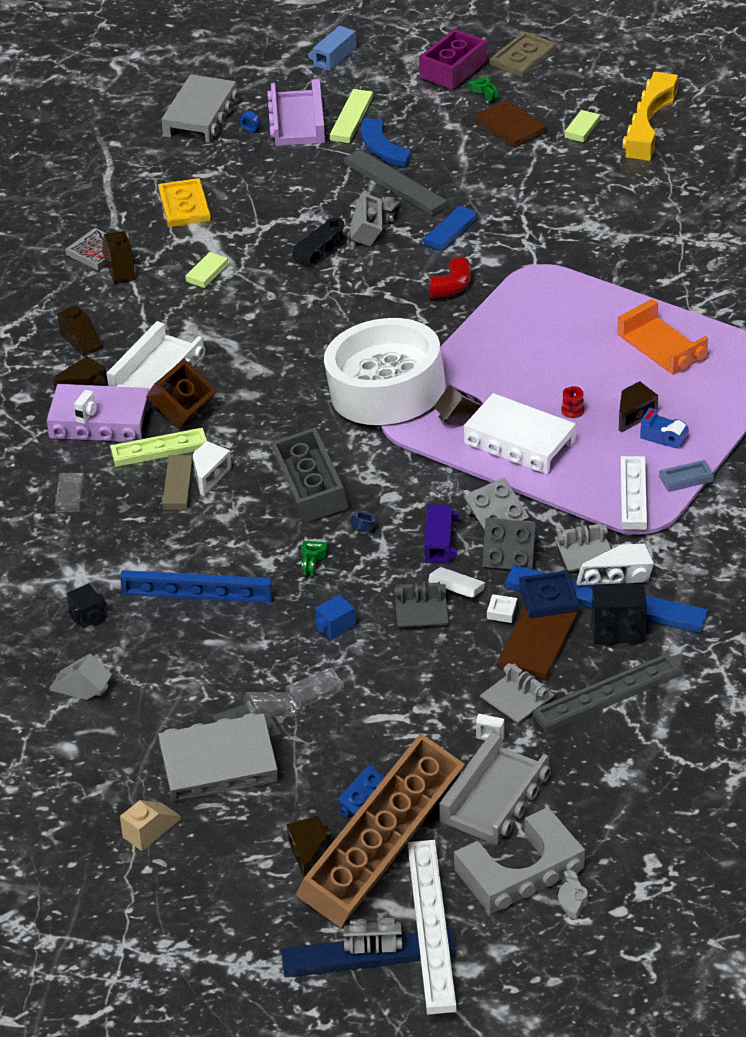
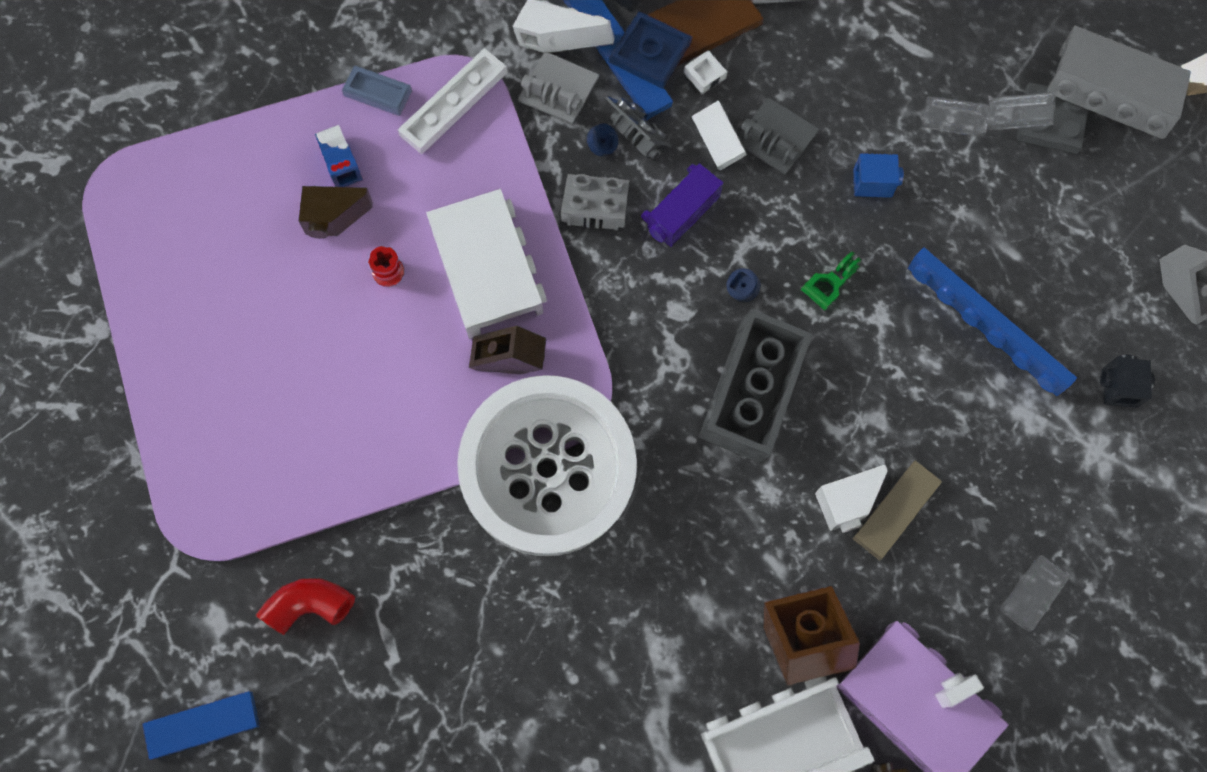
camera: 145 degrees left, 30 degrees up
yellowish green tile [110,428,207,467] -> none
orange panel [617,299,708,375] -> none

